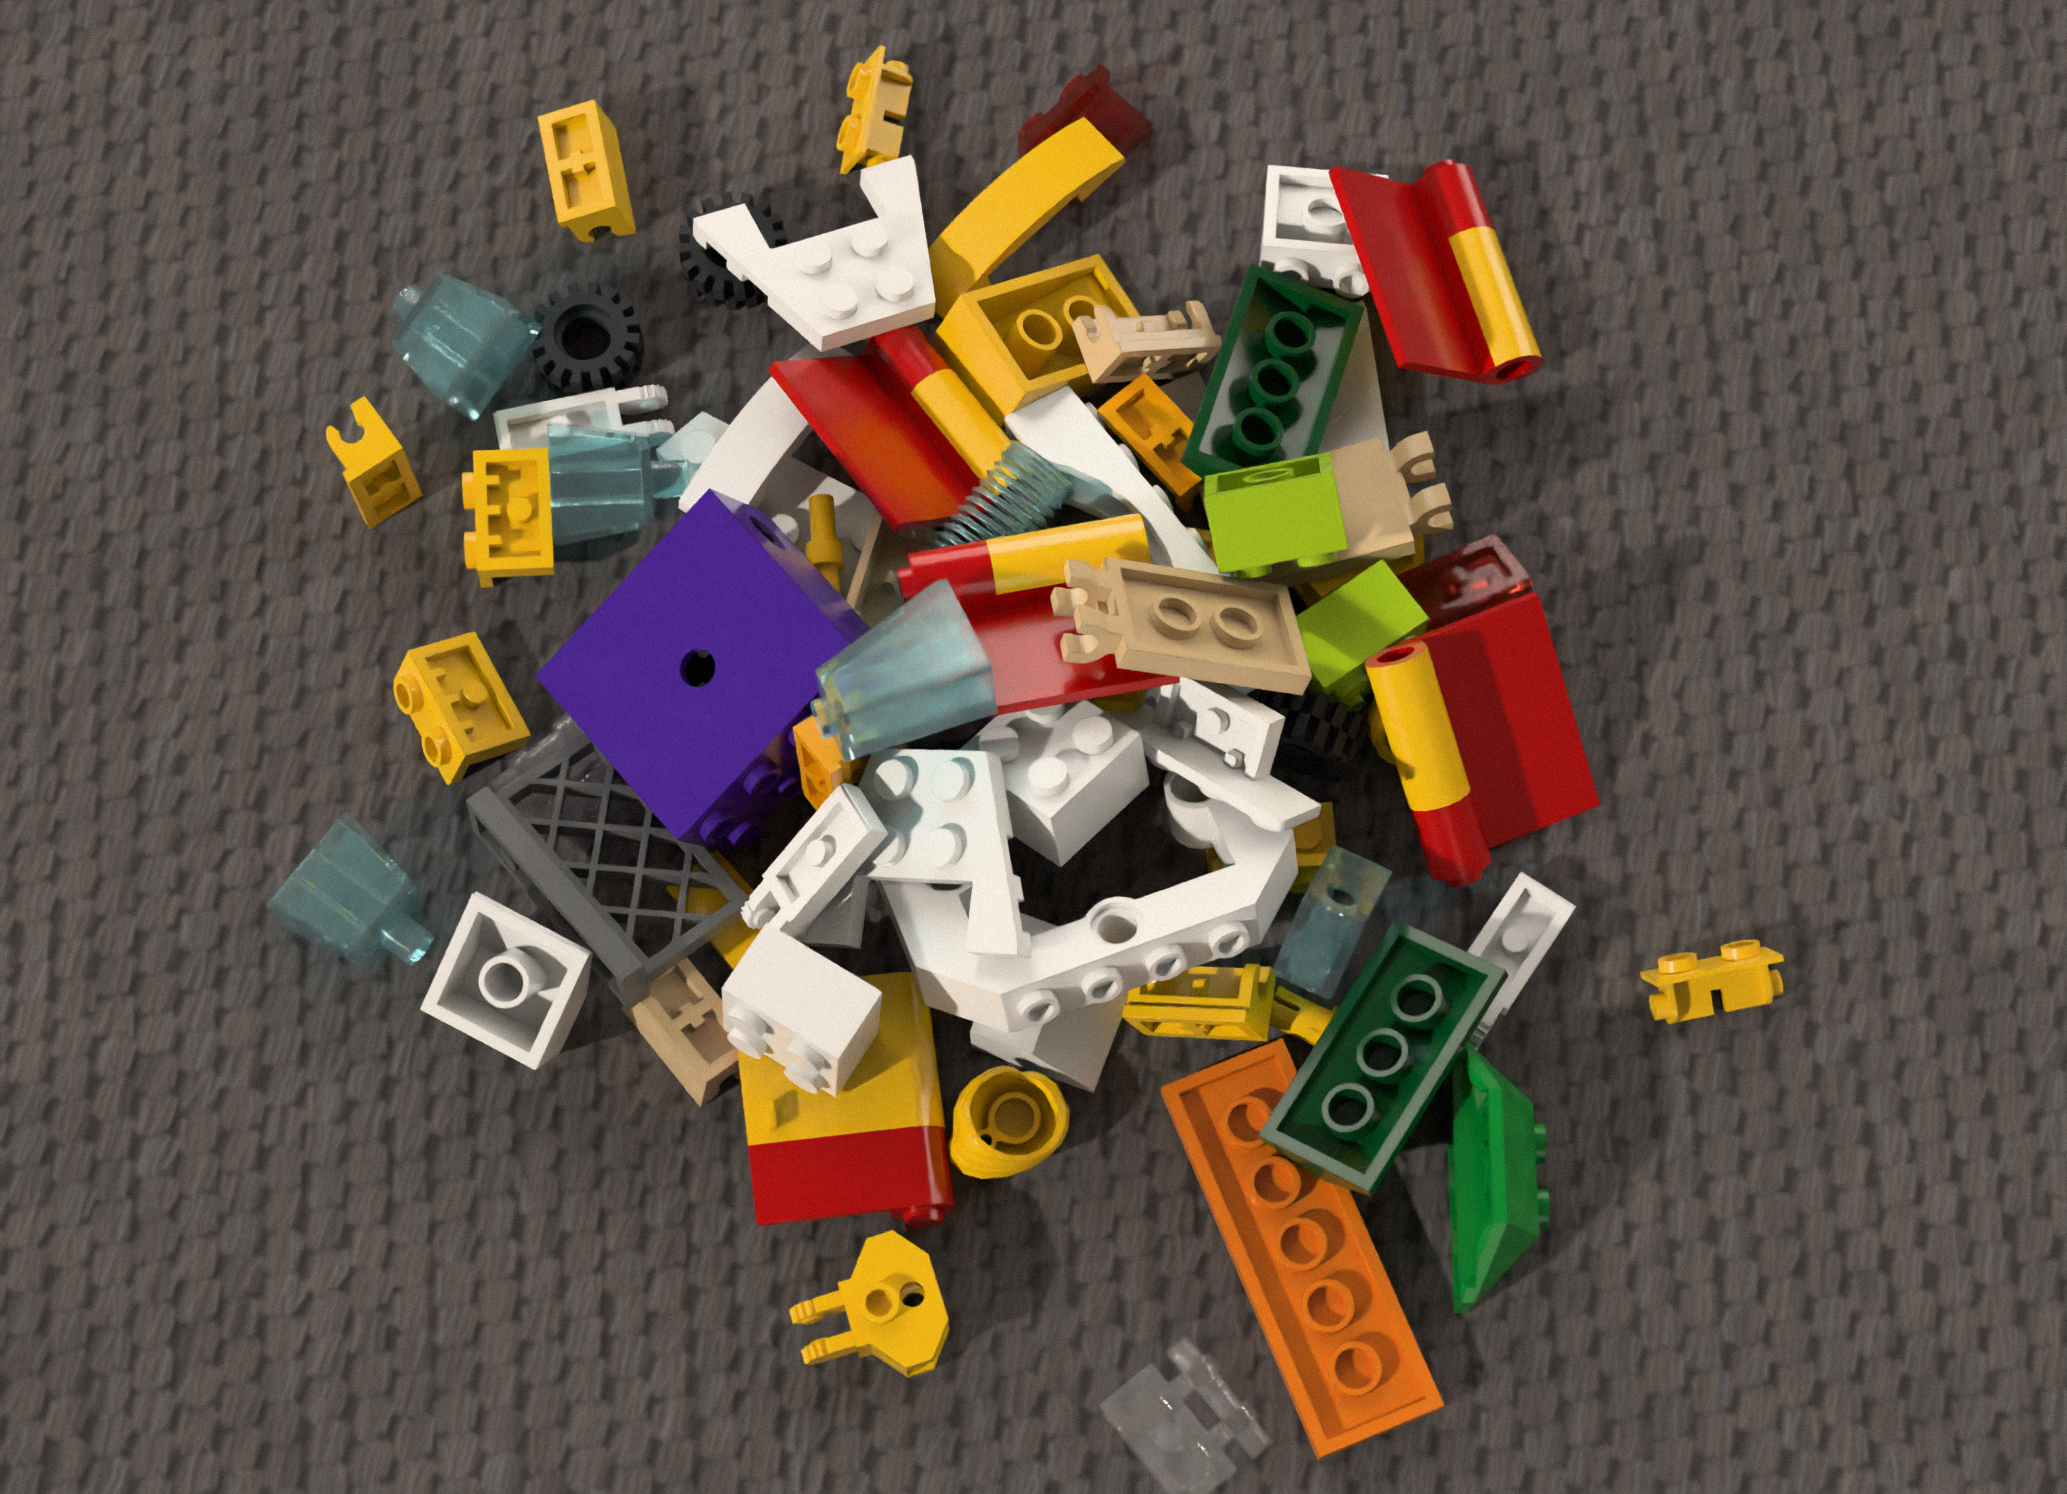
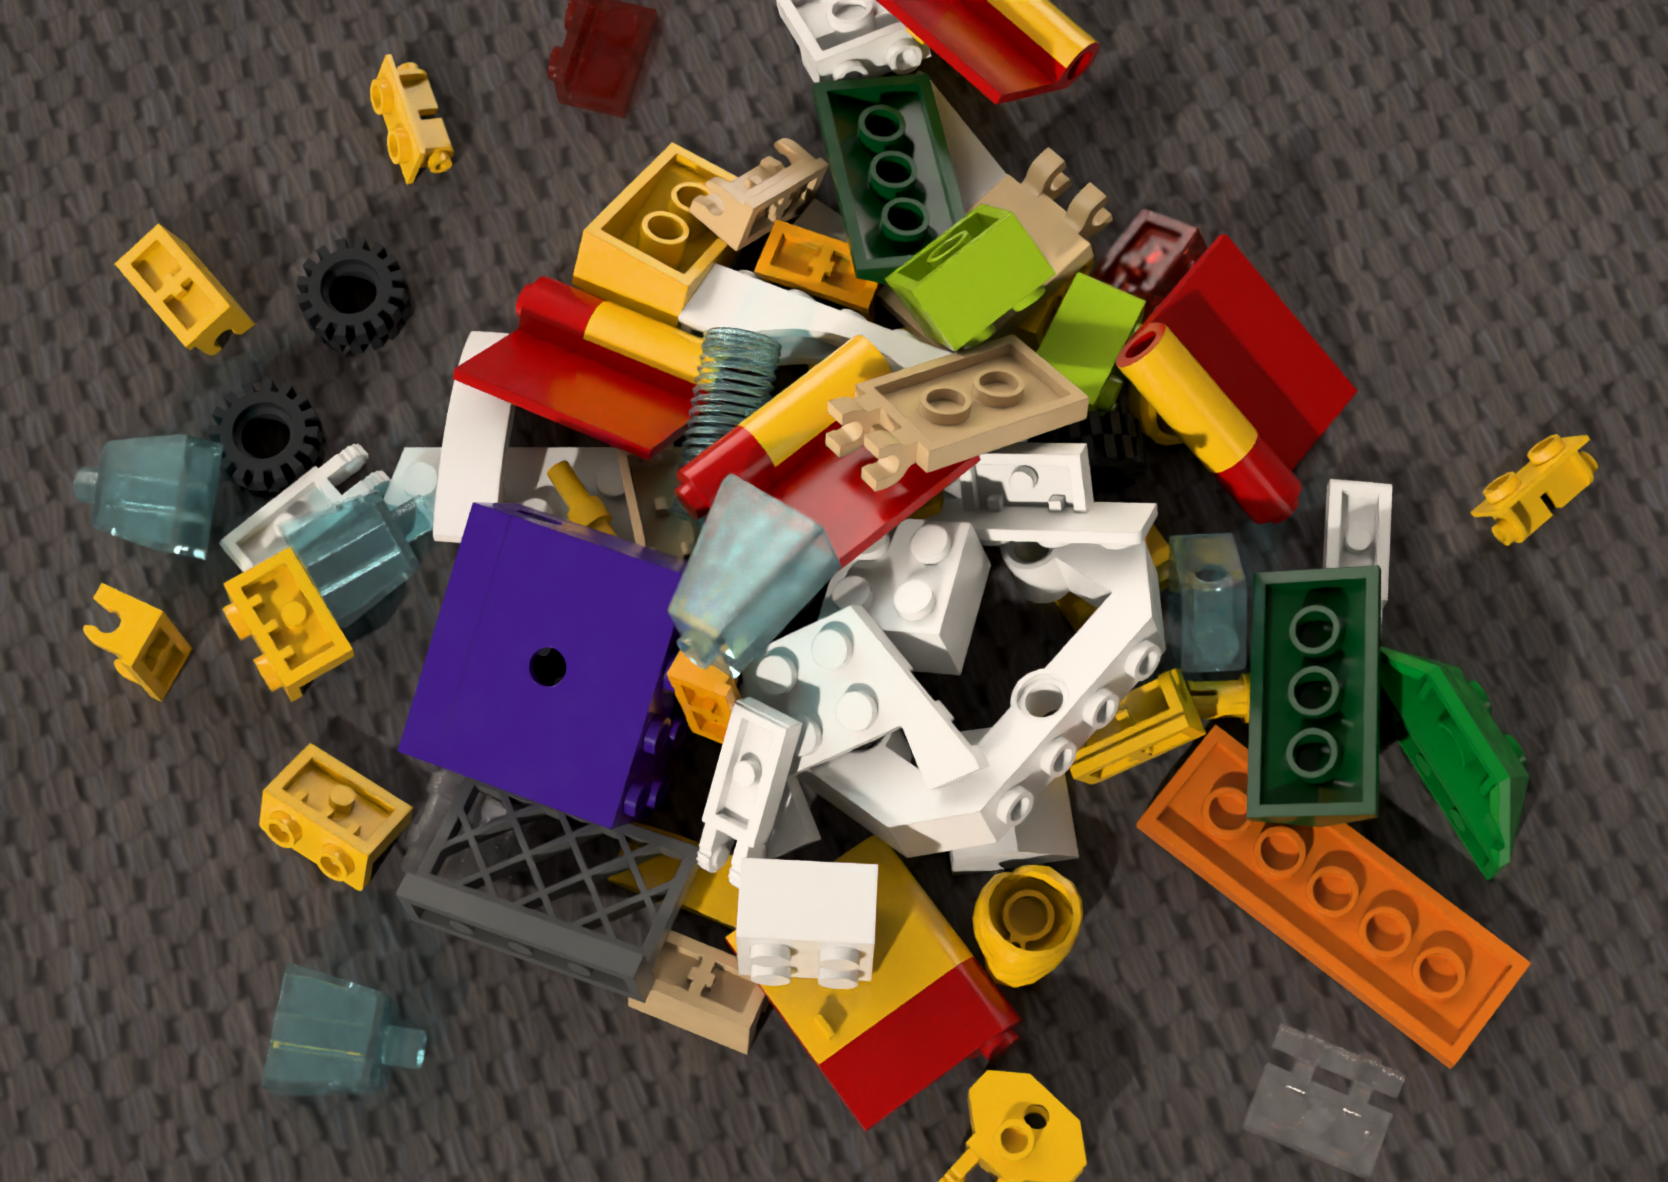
camera: 25 degrees left, 0 degrees up
white slope [420,891,593,1070] -> none
white wing [693,155,936,352] -> none
yellow slope [928,117,1126,320] -> none

